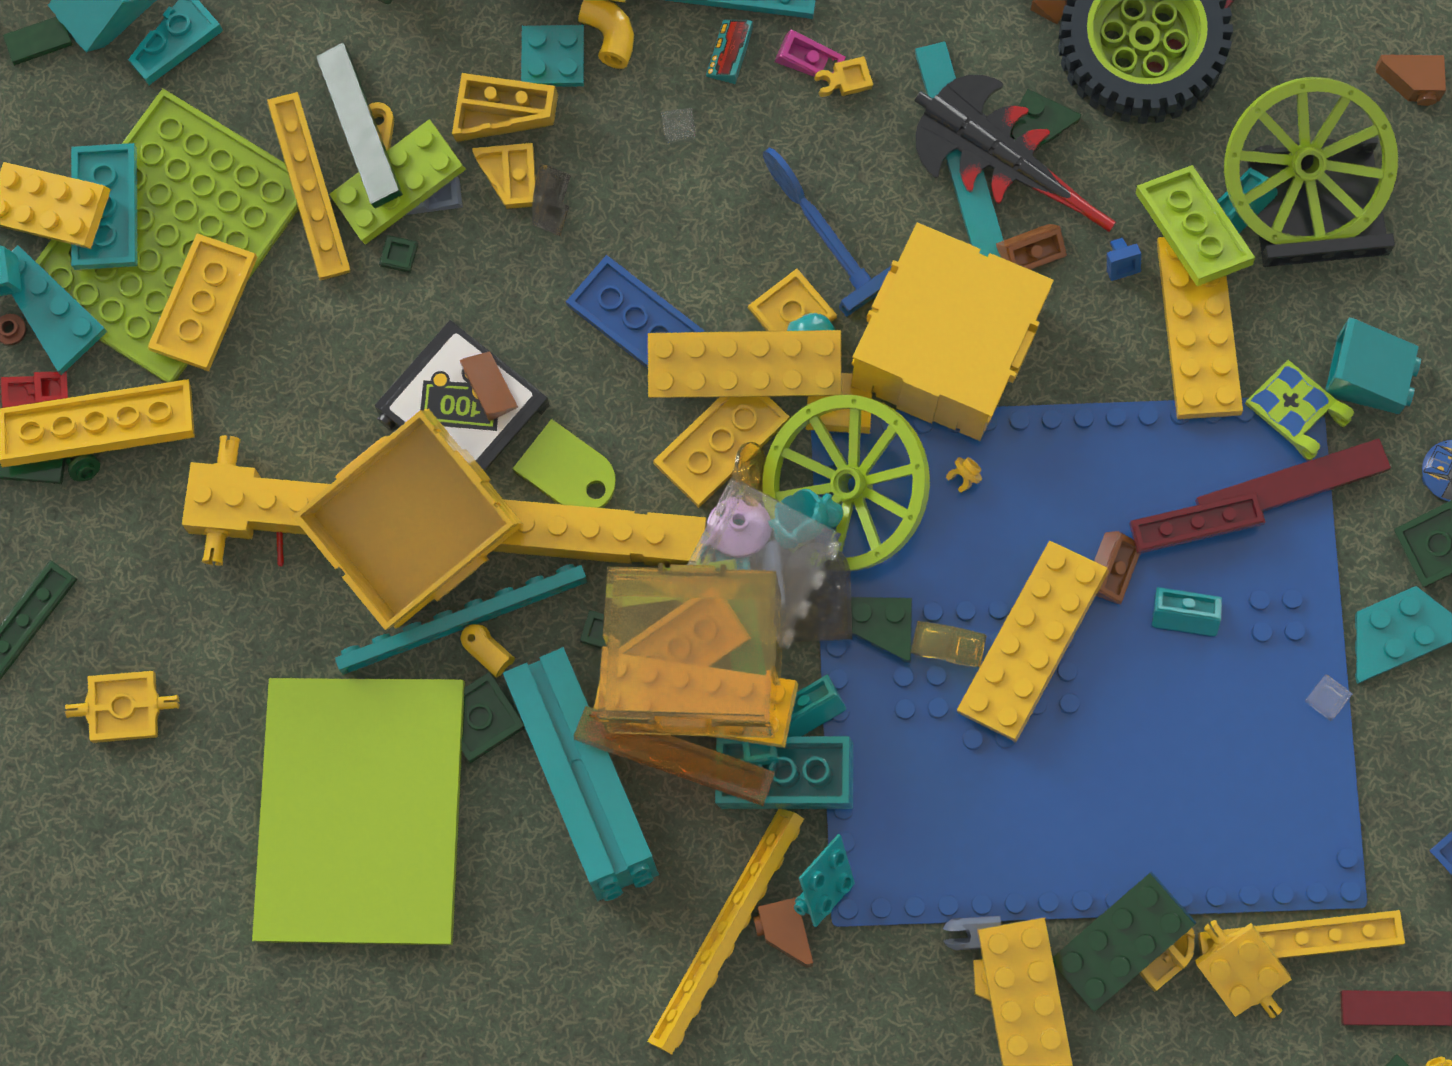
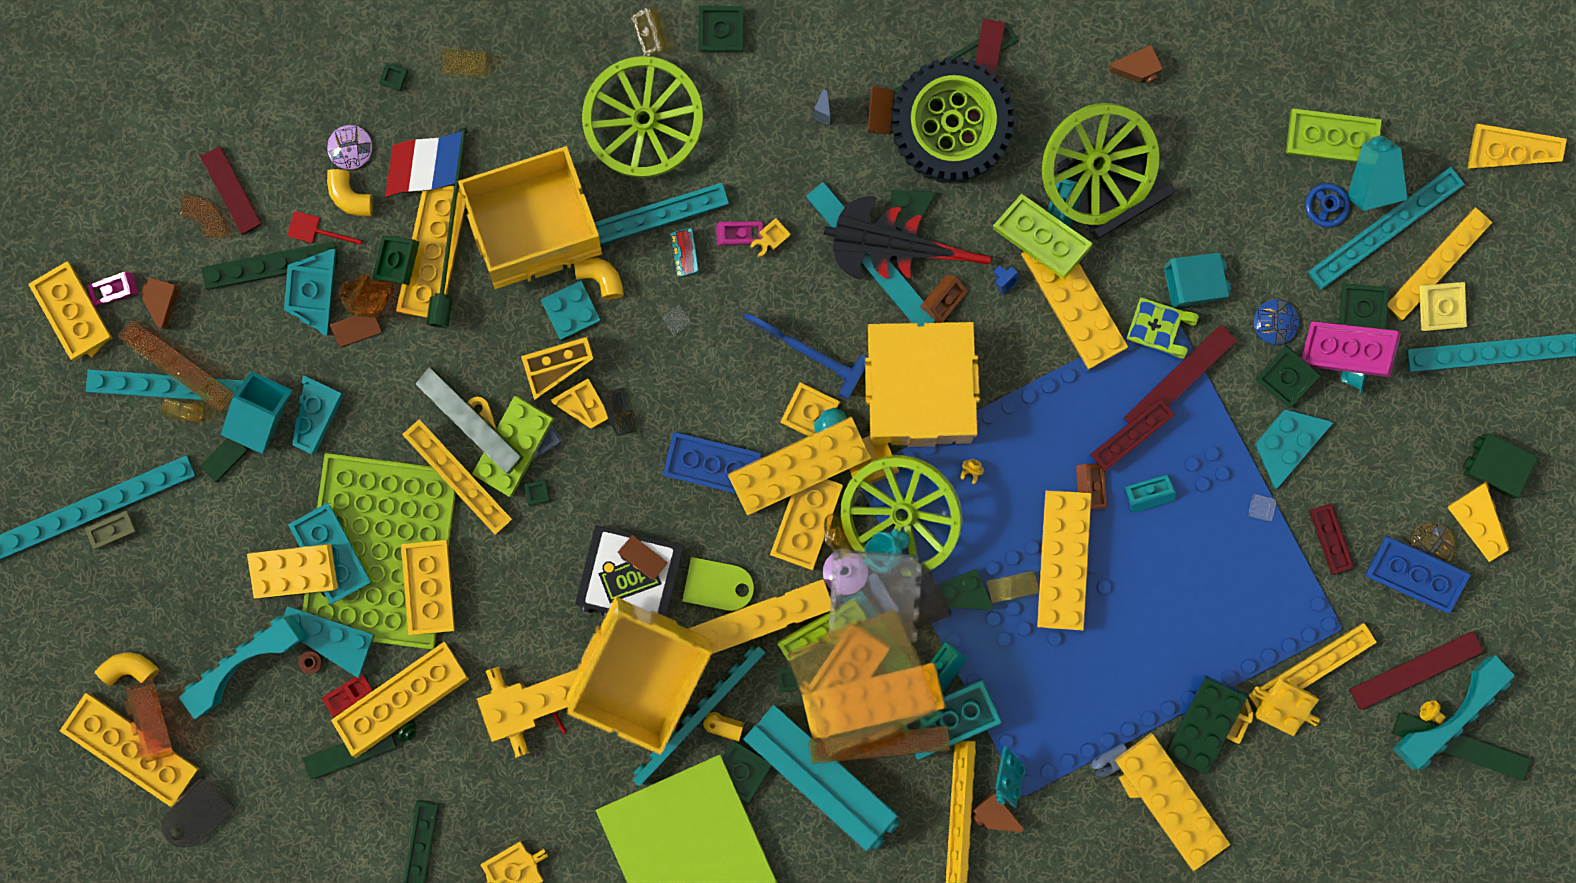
camera: 25 degrees left, 10 degrees up
none -> dark red tile [1309,503,1354,575]

